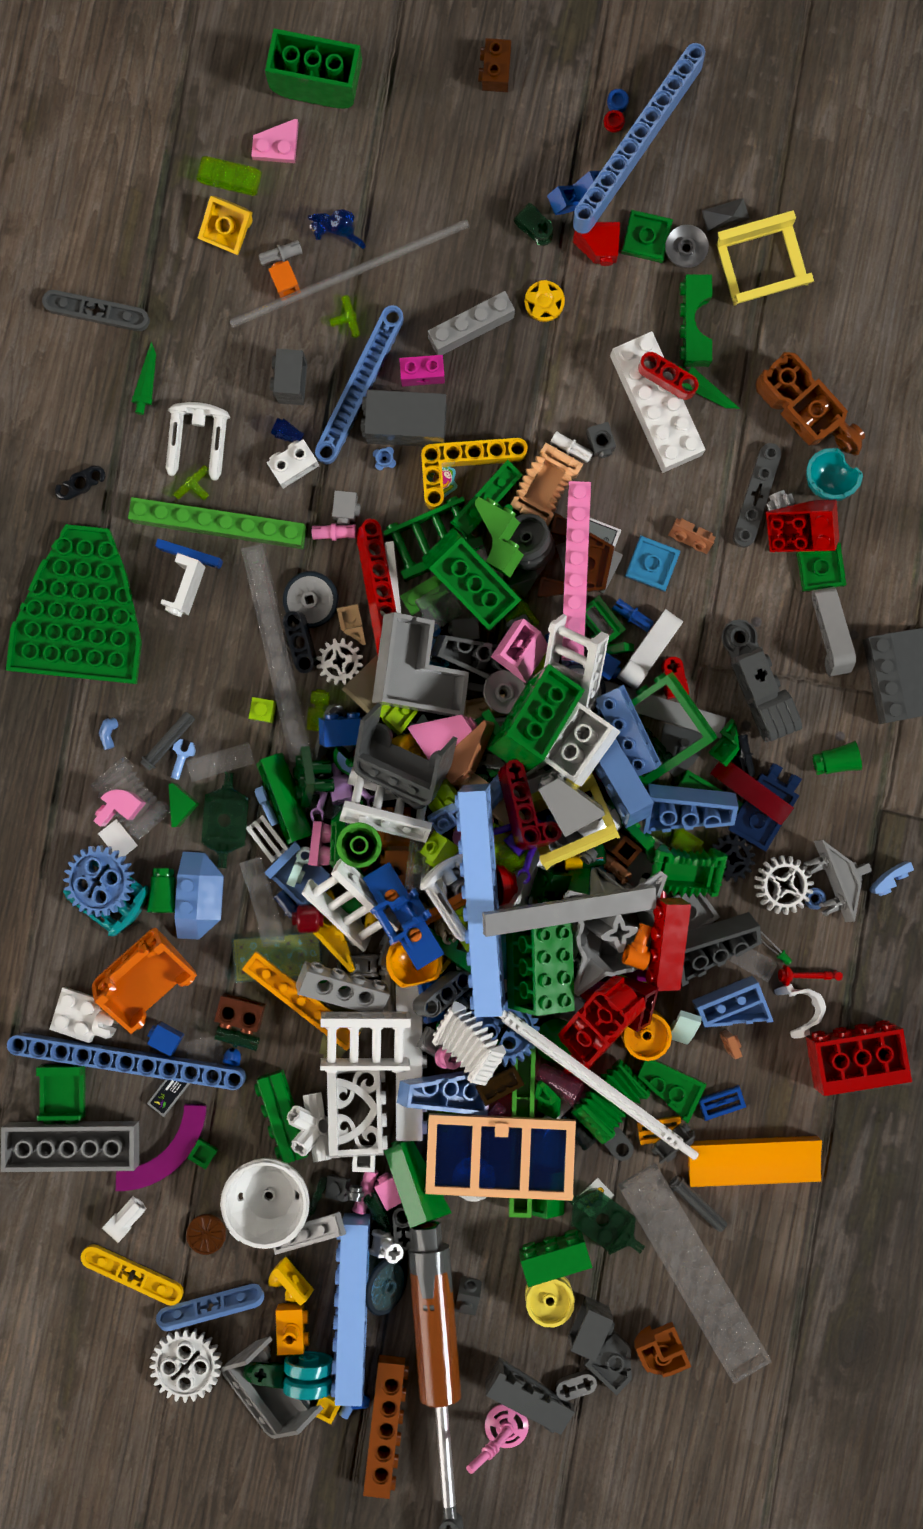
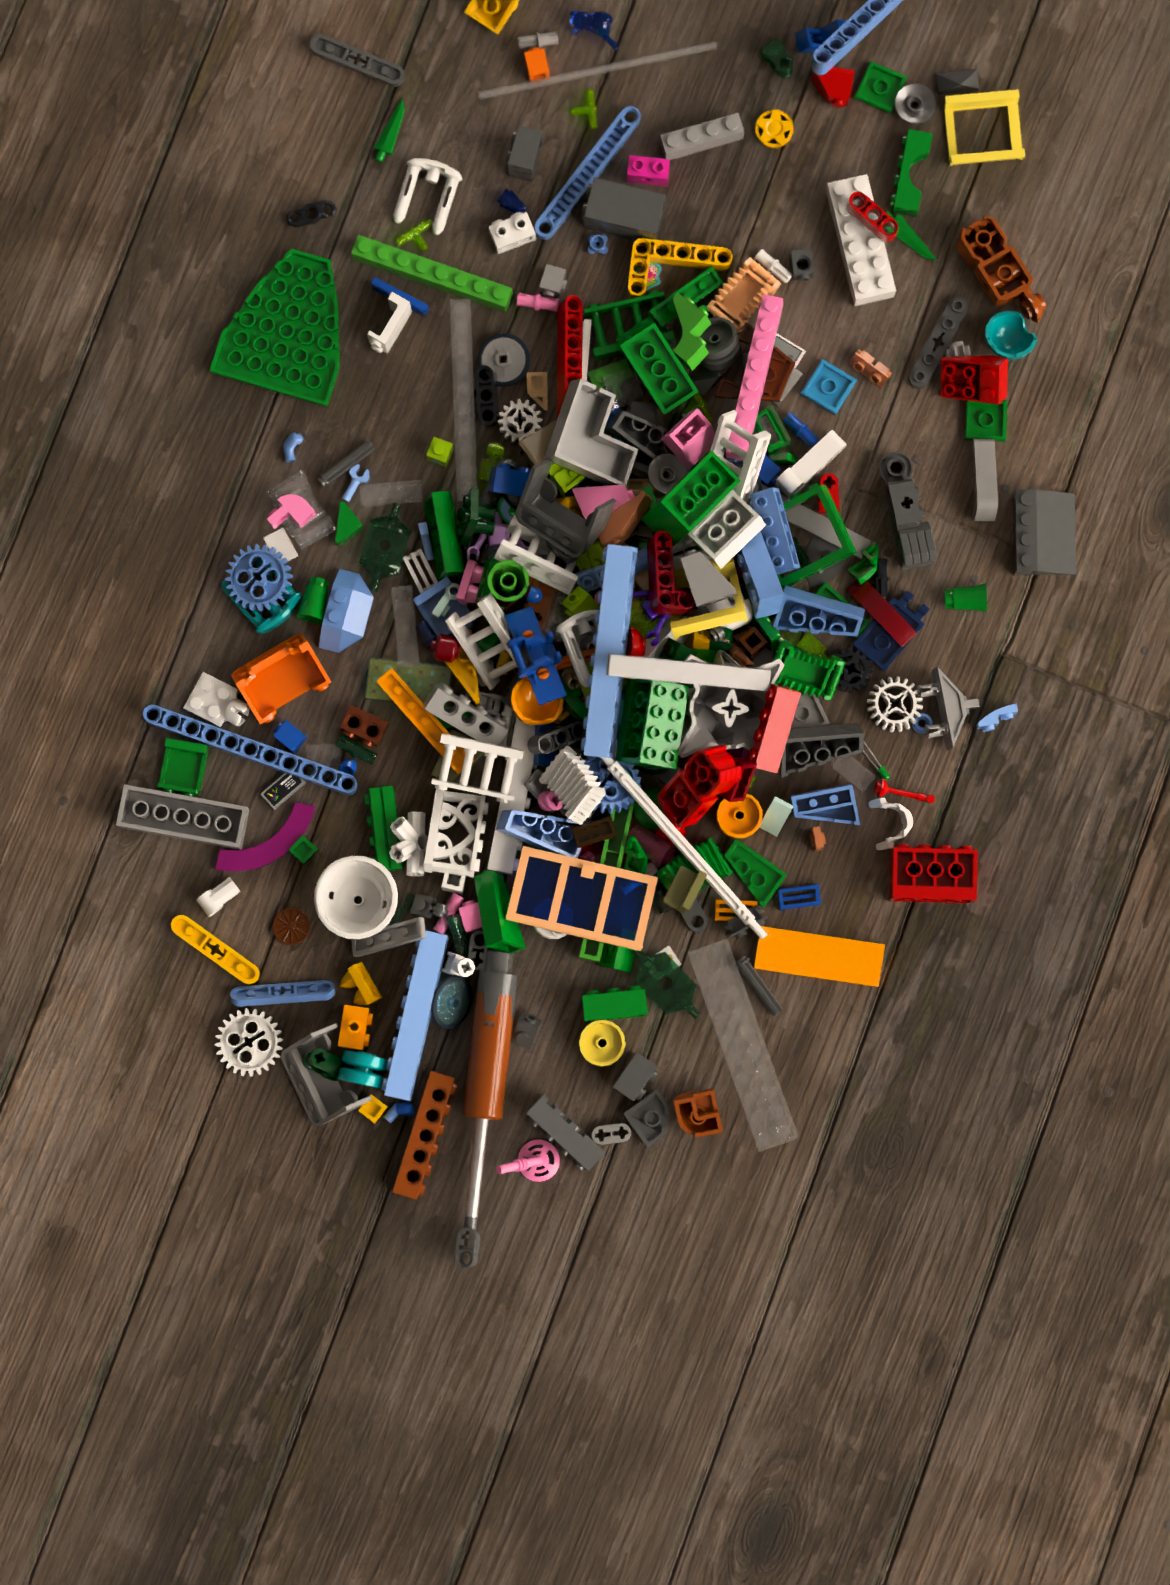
camera: 10 degrees right, 5 degrees down
orange pin [622,923,652,970] -> none
none -> blue hinge [526,586,543,603]
none -> olive panel [663,866,707,914]

